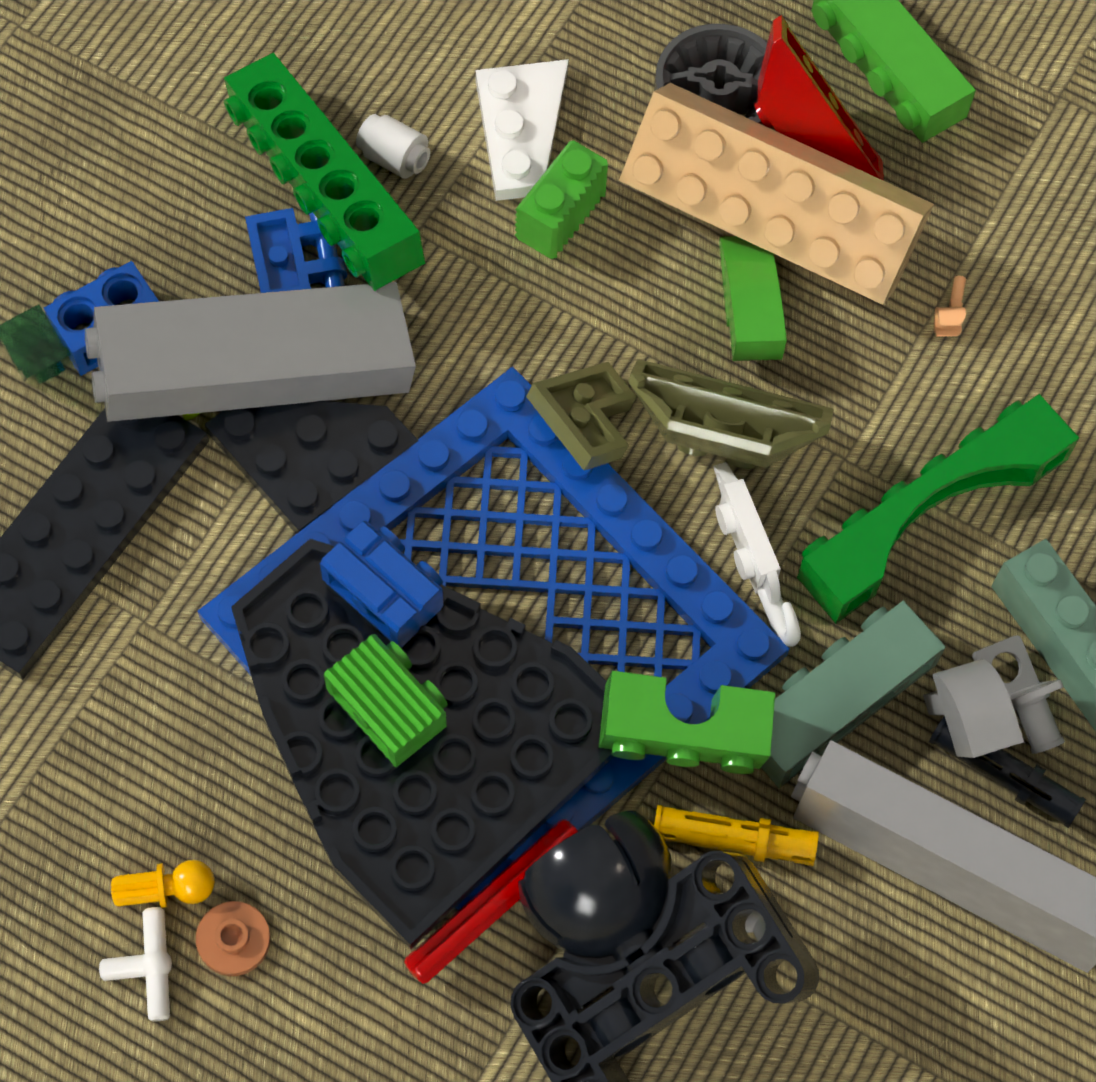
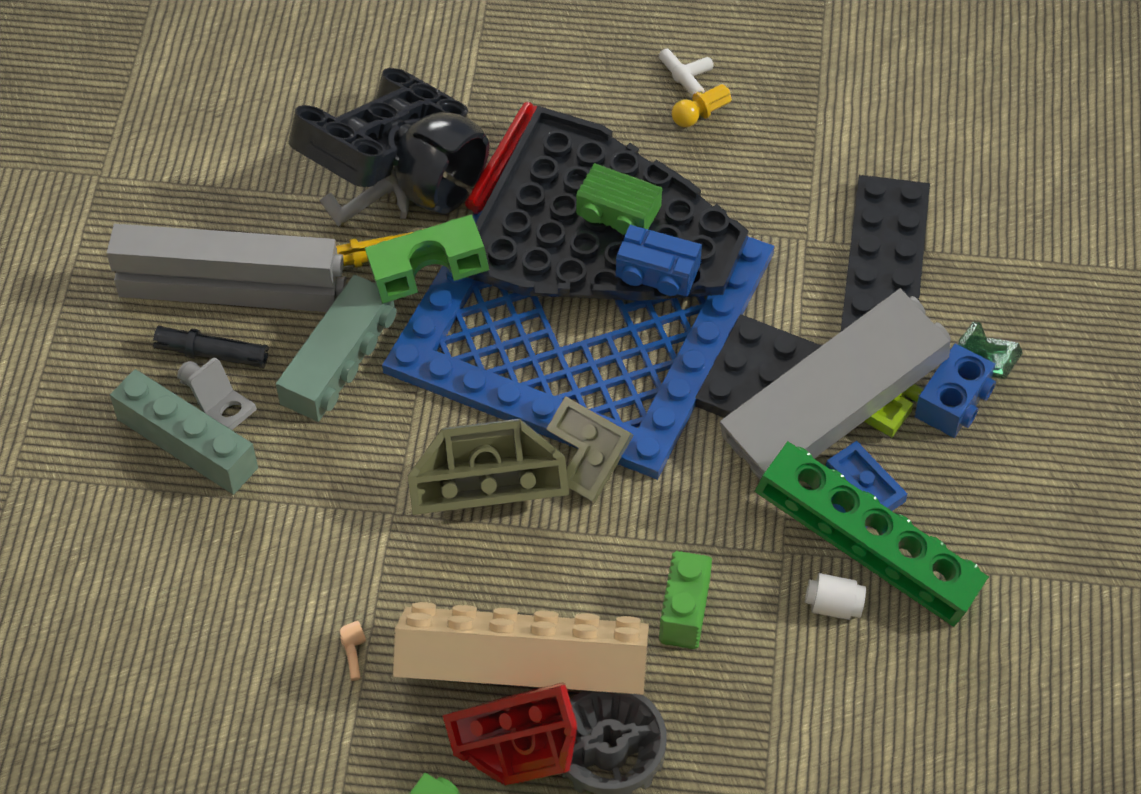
camera: 160 degrees right, 10 degrees down
nougat piece [196,901,270,976] -> none
white wing [476,59,569,201] -> none
white plate [714,462,801,647] -> none
bright green slope [719,236,787,361] -> none
green arch [797,394,1079,624] -> none
light grey brick [923,659,1024,758] -> none

